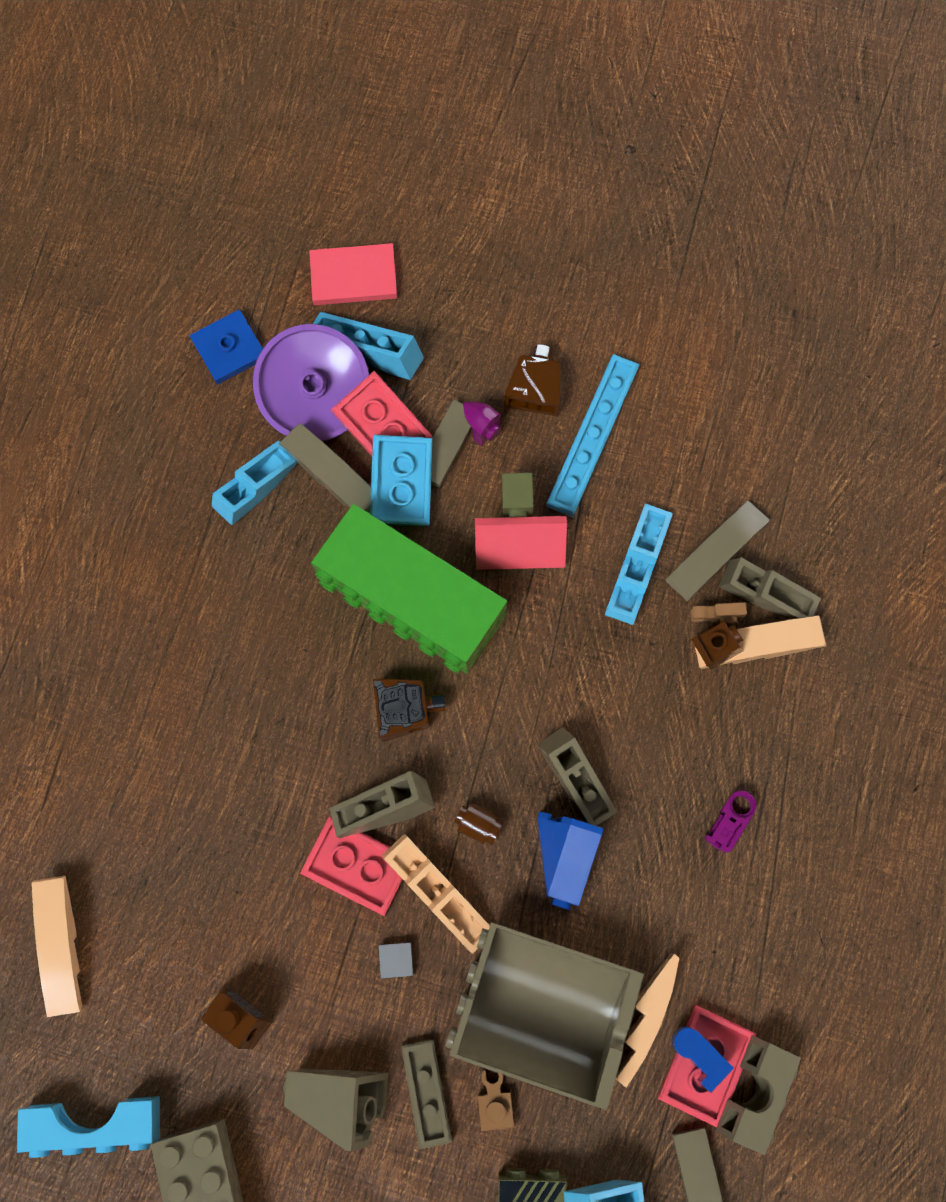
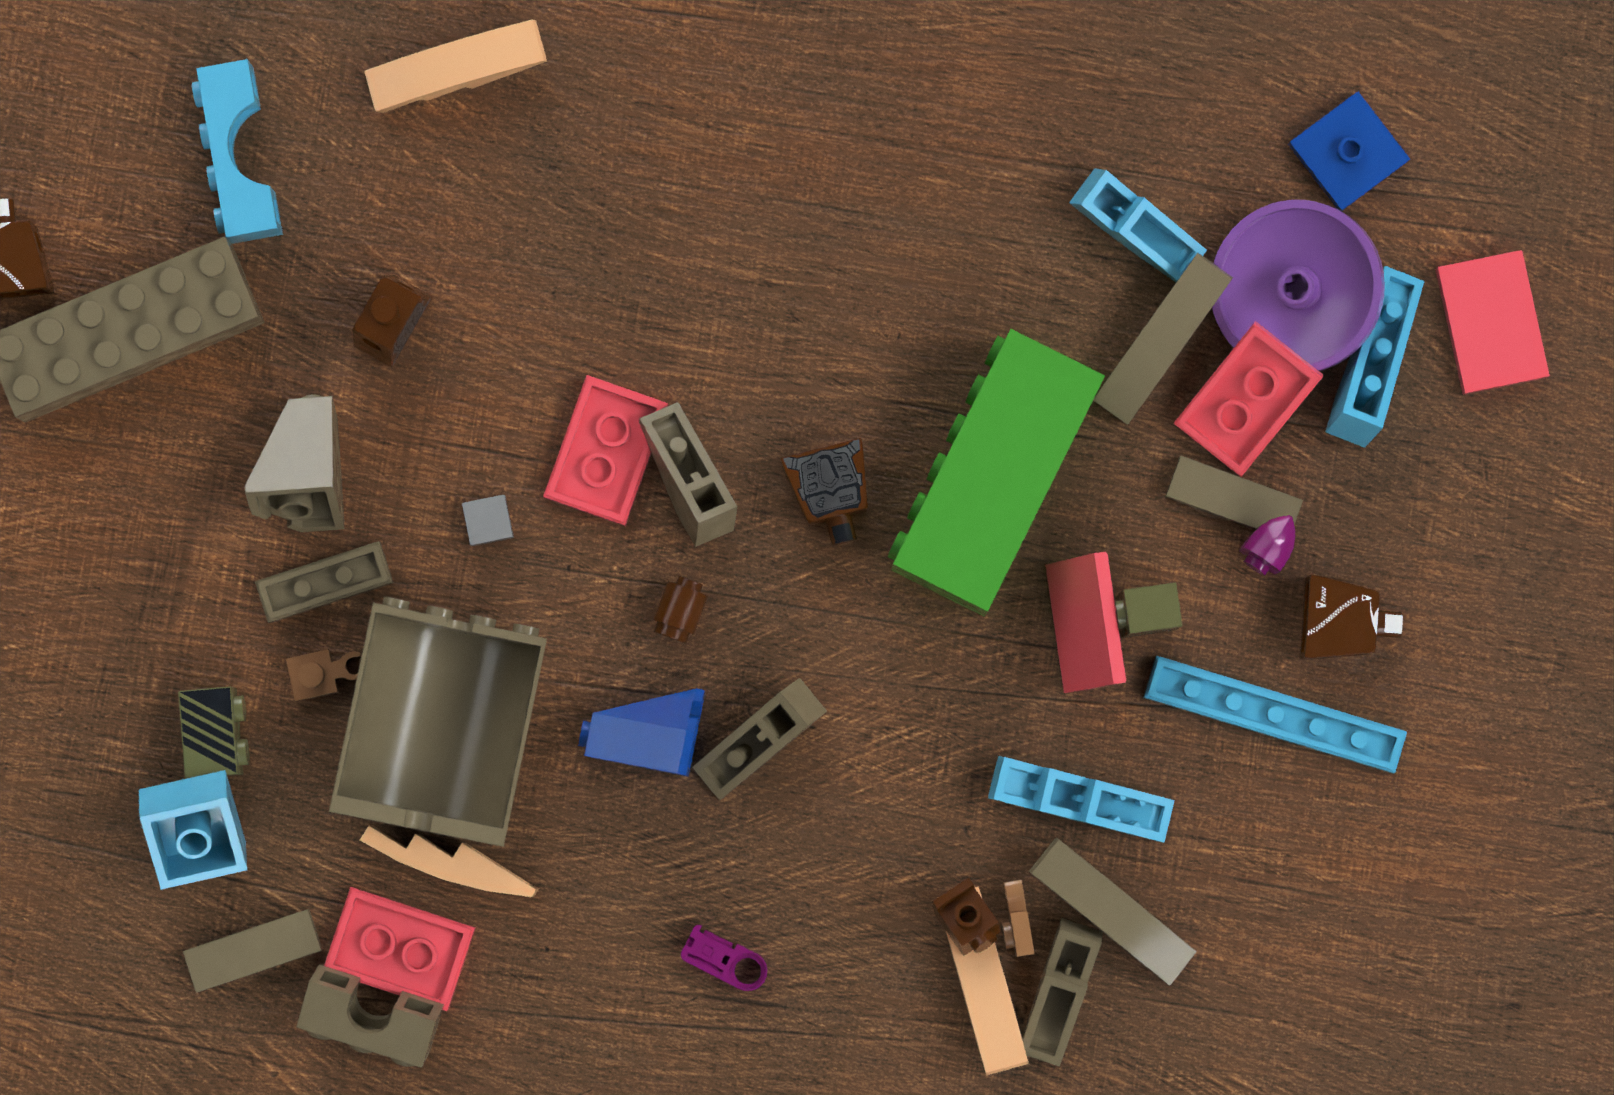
camera: 80 degrees right, 10 degrees up
medium azure tile [370,435,432,527] -> none
light nougat slope [381,833,490,954] -> none
blue leg [671,1026,734,1093] -> none

